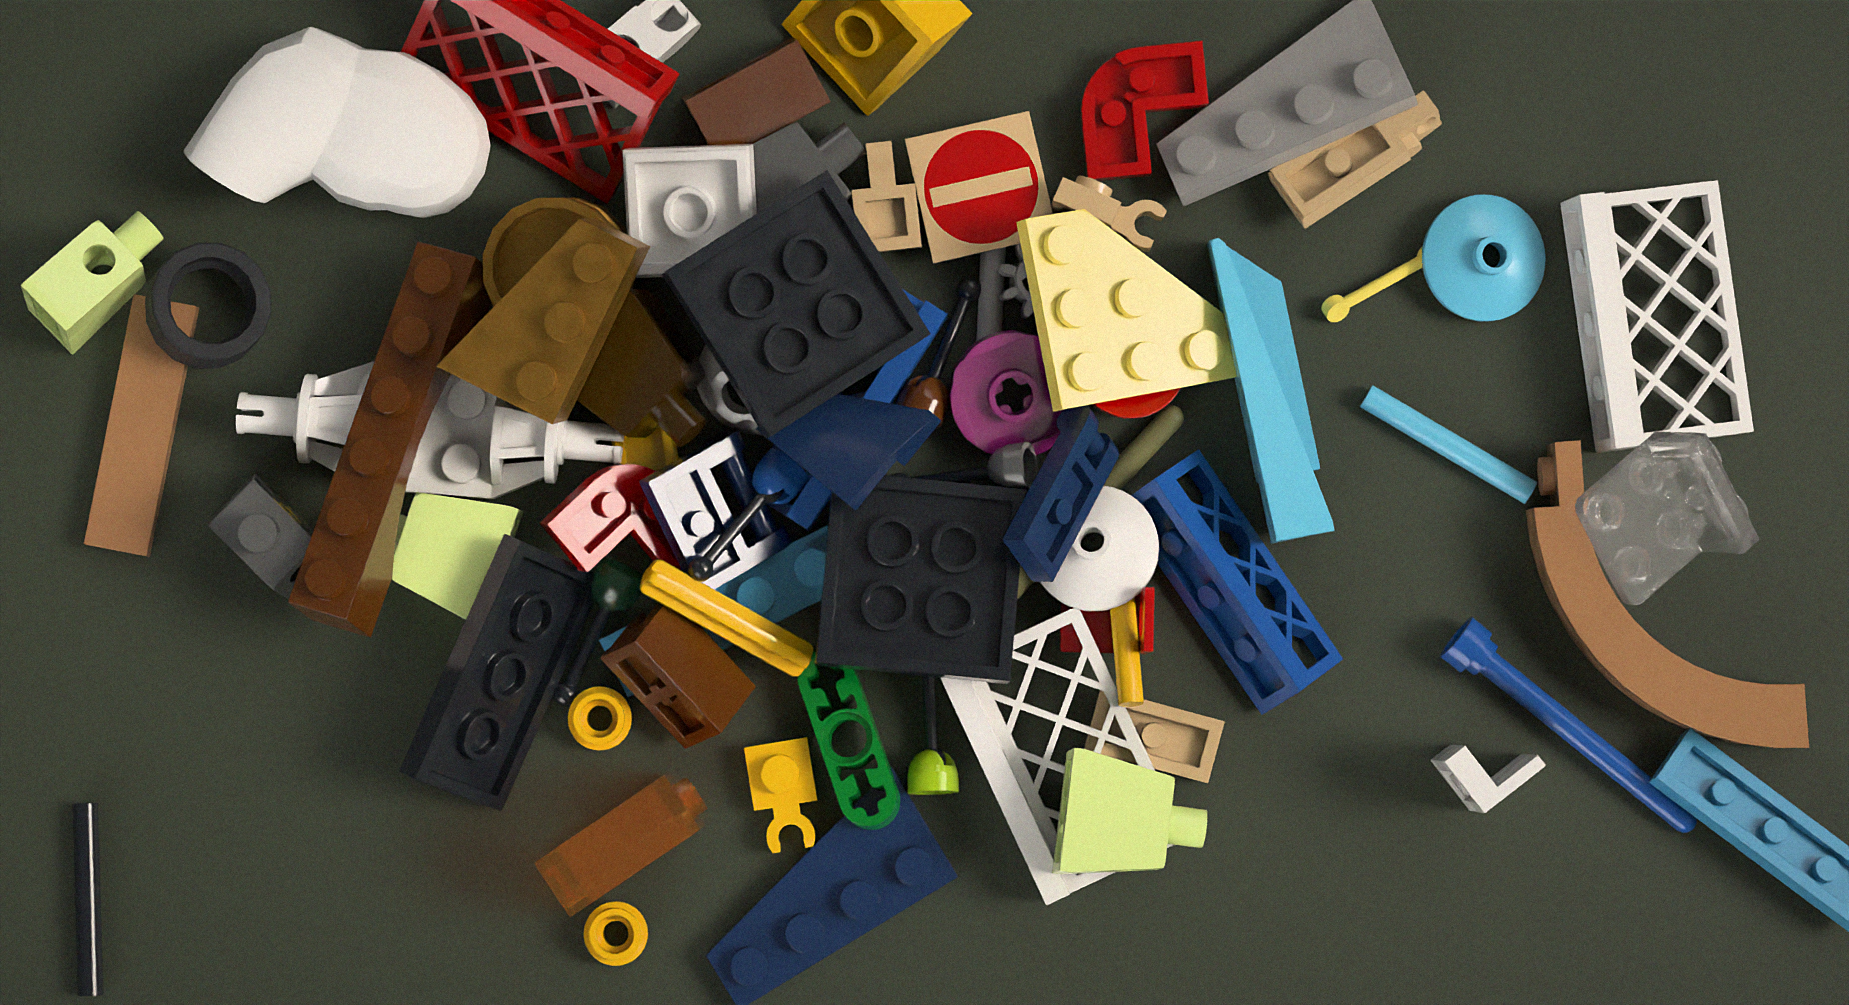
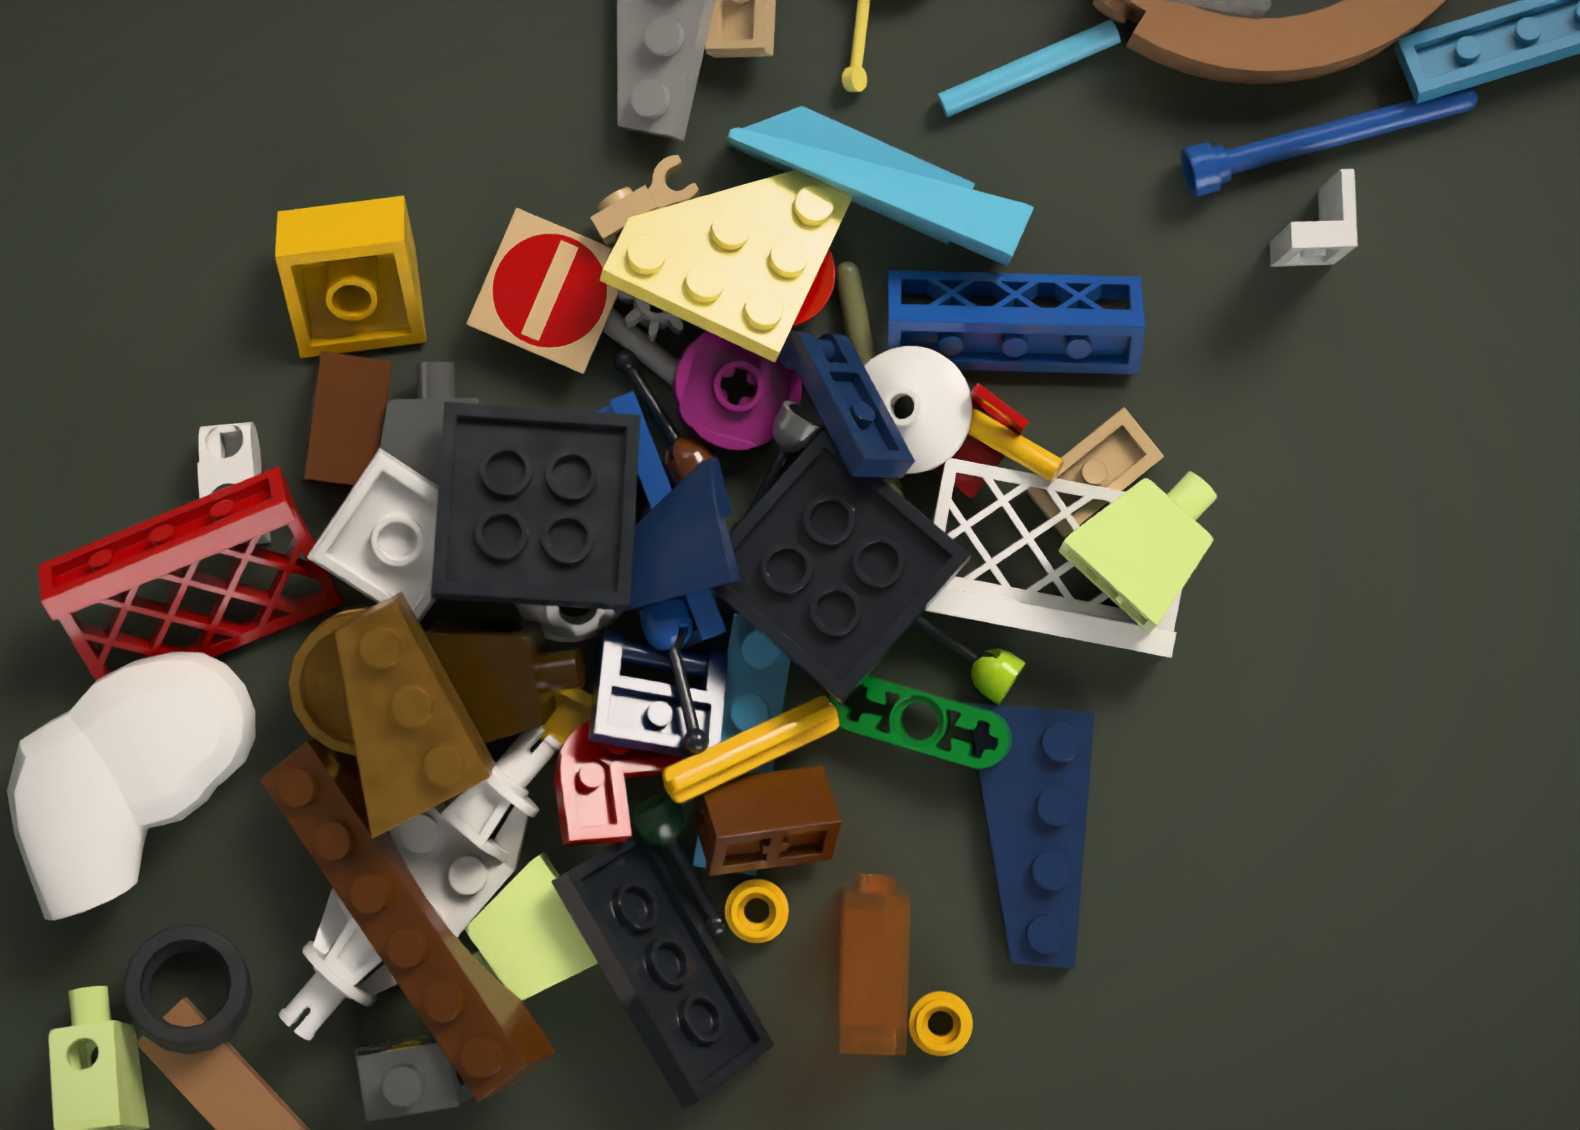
camera: 55 degrees left, 0 degrees up
yellow plate [744,737,818,853] -> none
tan plate [852,141,922,252] -> none
red plate [1081,41,1209,181] -> none

